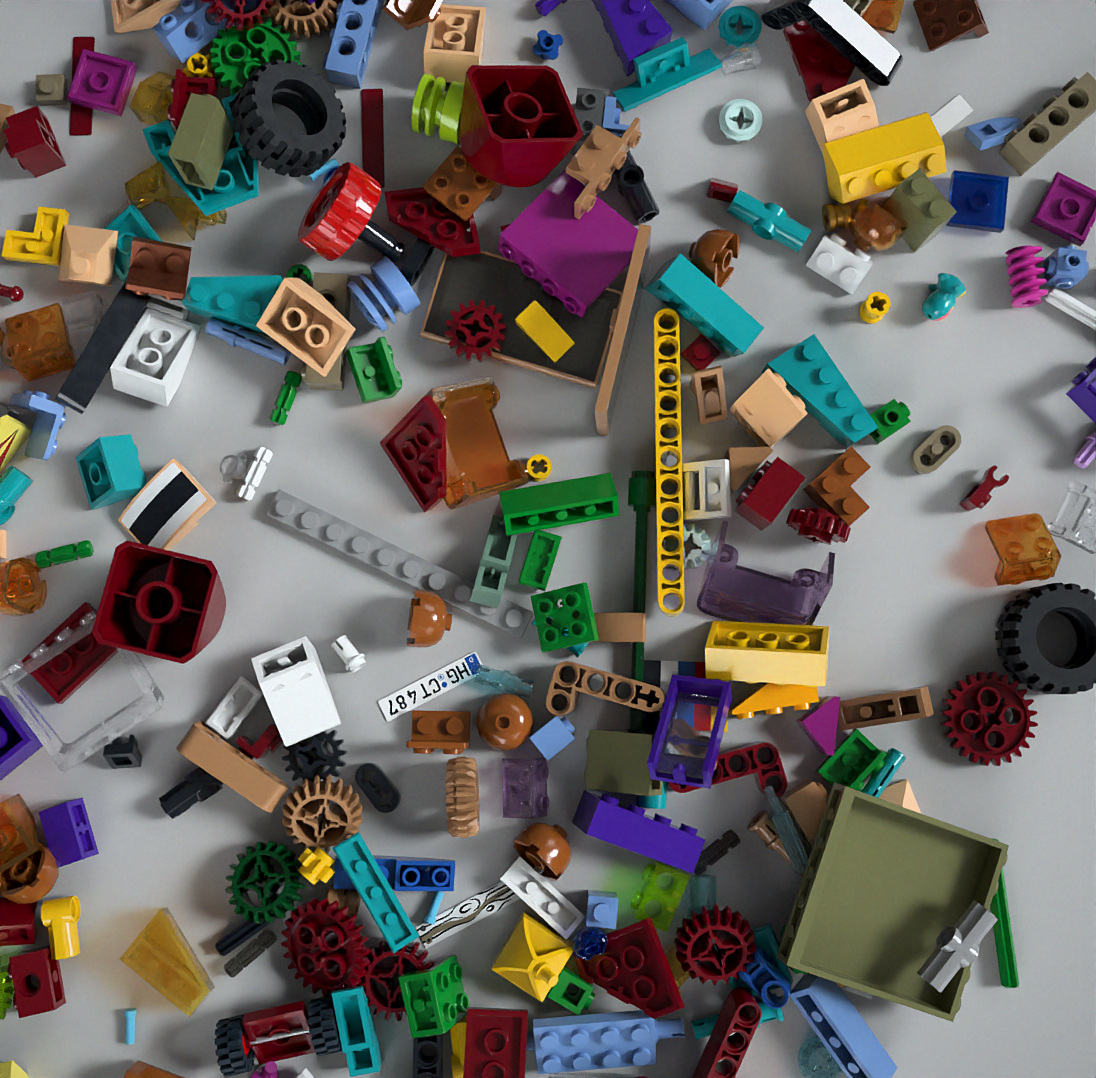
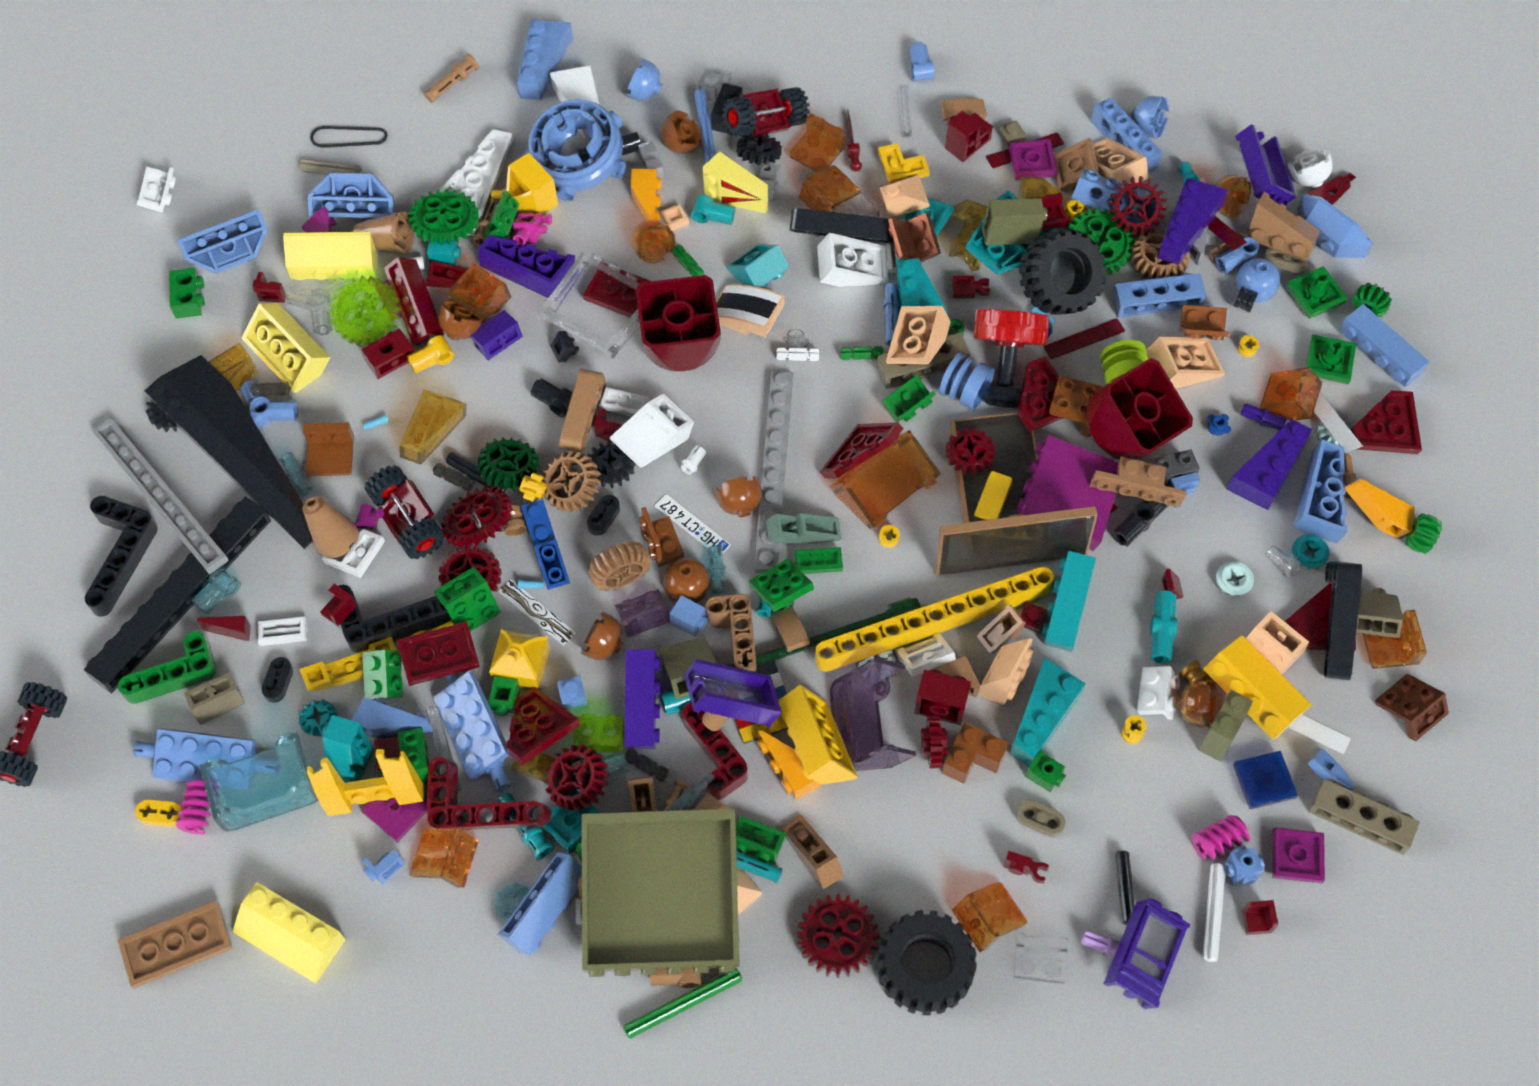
camera: 70 degrees right, 20 degrees down
medium blue bracket [9,390,66,460] -> none
teal slope [331,986,382,1077] -> none
teal tile [332,832,419,953] -> none
green brick [499,473,619,536] -> none
white plate [500,856,585,939] -> none
clear blue plate [572,927,608,961] -> none
teal bracket [613,36,722,112] -> none
dark orange cylinder [689,229,740,287] -> none
blue piece [737,946,791,1009] -> none
magenta slope [796,696,840,756] -> none
light grey piece [917,900,998,993] -> none
teal animal [922,273,966,321] -> none
none -> medium nougat slope [628,776,657,812]
none -> dark red plate [952,275,990,298]
none -> medium nougat tile [1054,138,1100,192]
none -> black axle [1115,851,1135,925]

